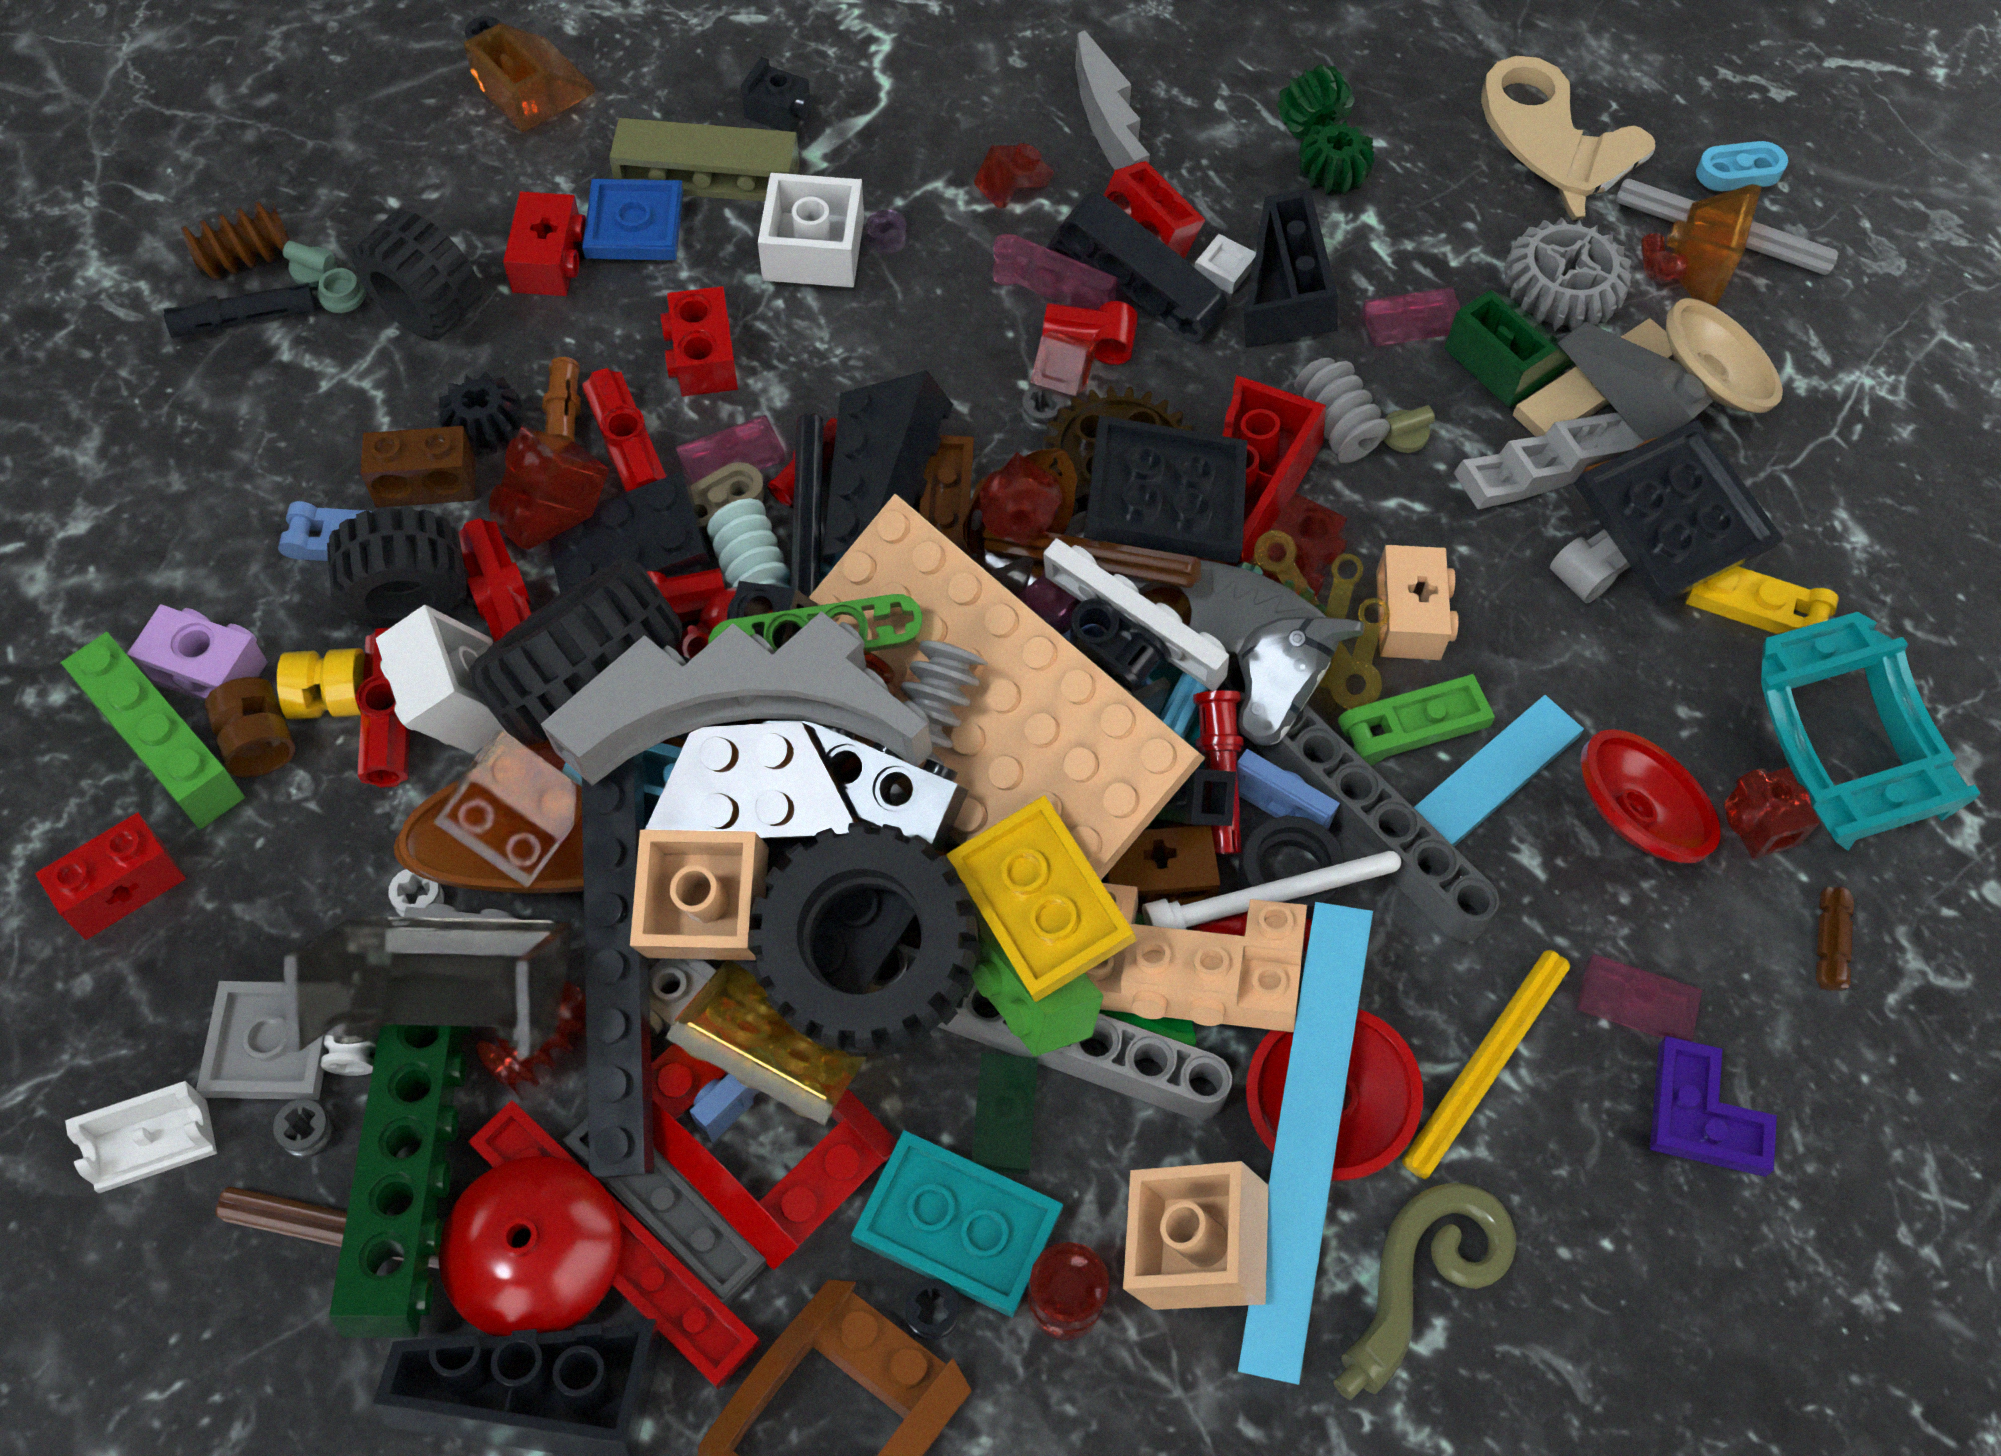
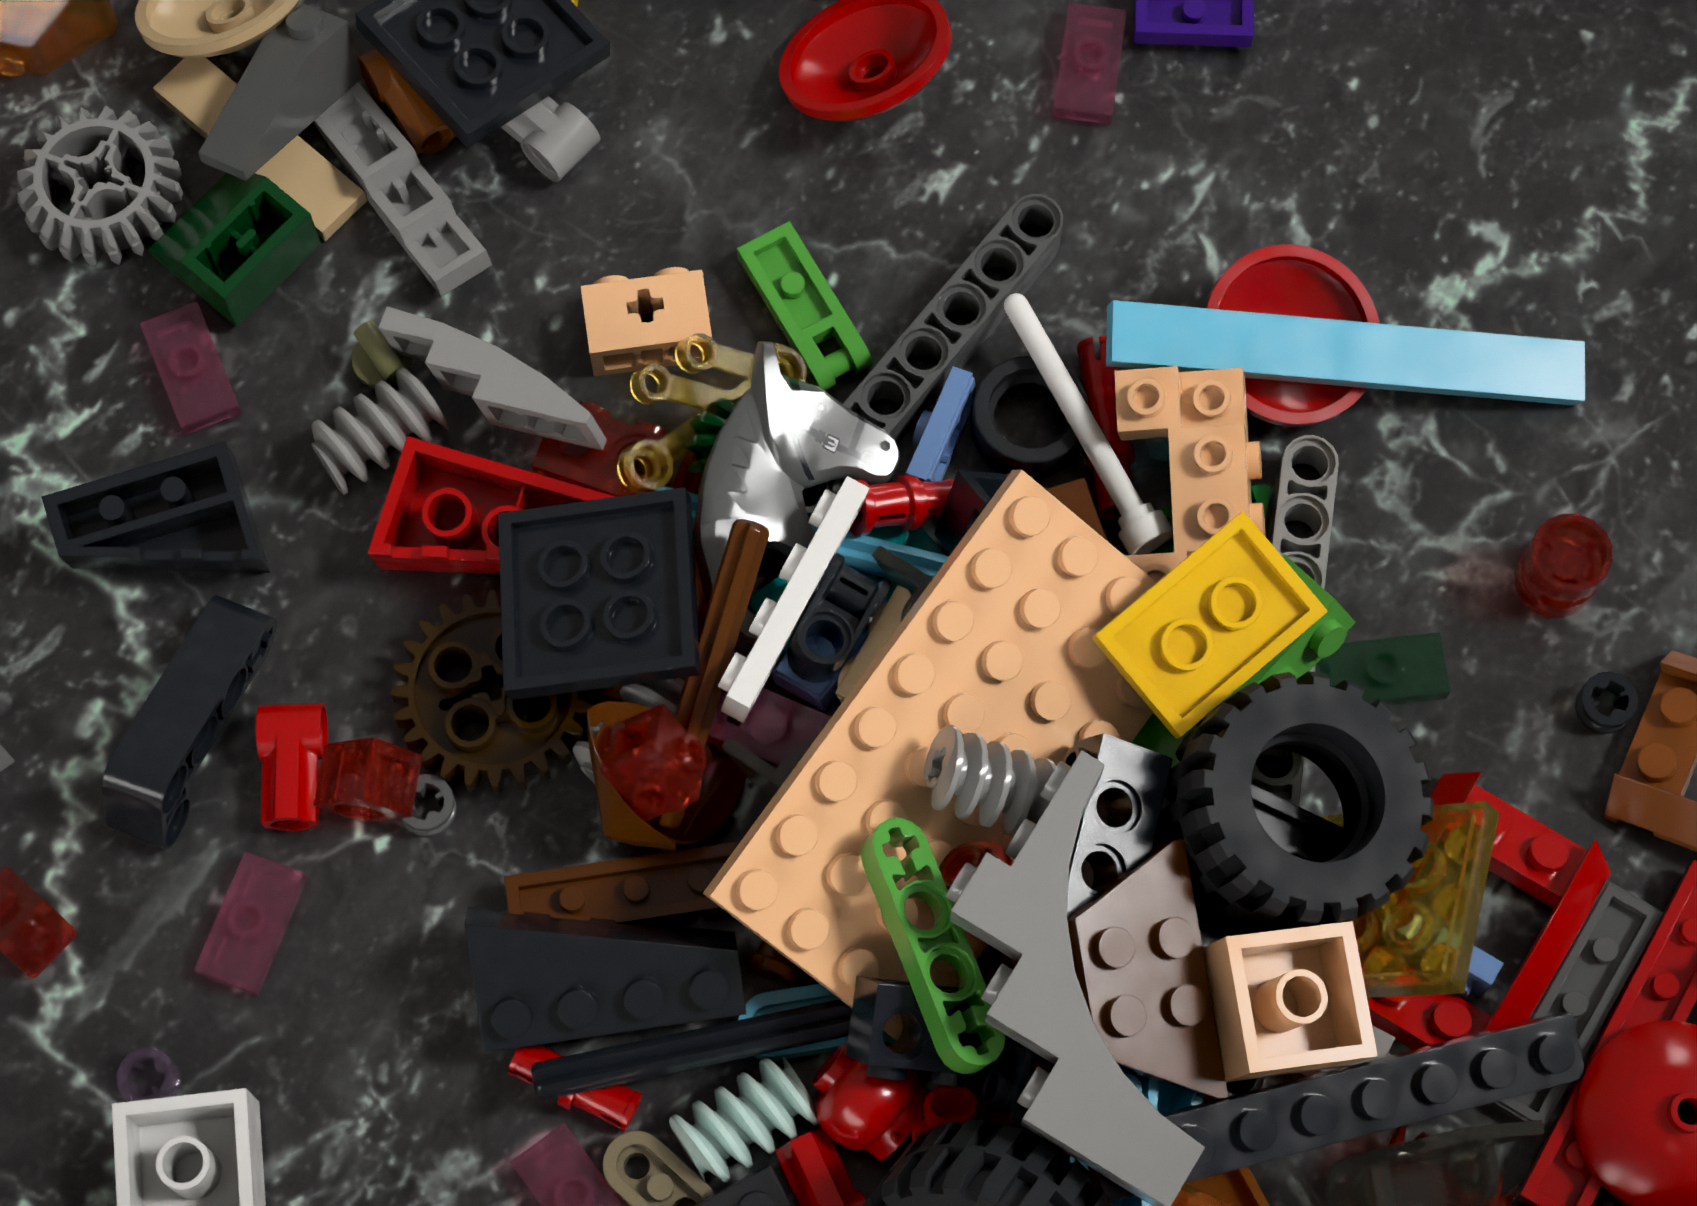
camera: 100 degrees left, 10 degrees up
teal plate [851,1130,1063,1318] -> none
clear pink plate [993,233,1117,310] -> none
red brick [1103,161,1205,259] -> none
light nougat brick [1123,1161,1269,1310] -> none
white tile [1195,234,1256,294] -> none
olive plant [1333,1182,1516,1400] -> none
yellow axle [1402,950,1570,1179] -> none
medium azure tile [1414,695,1584,847] -> none
clear red arm [1641,233,1688,282] -> none
none -> clear pink plate [194,852,307,997]
none -> light grey slope [378,306,607,451]

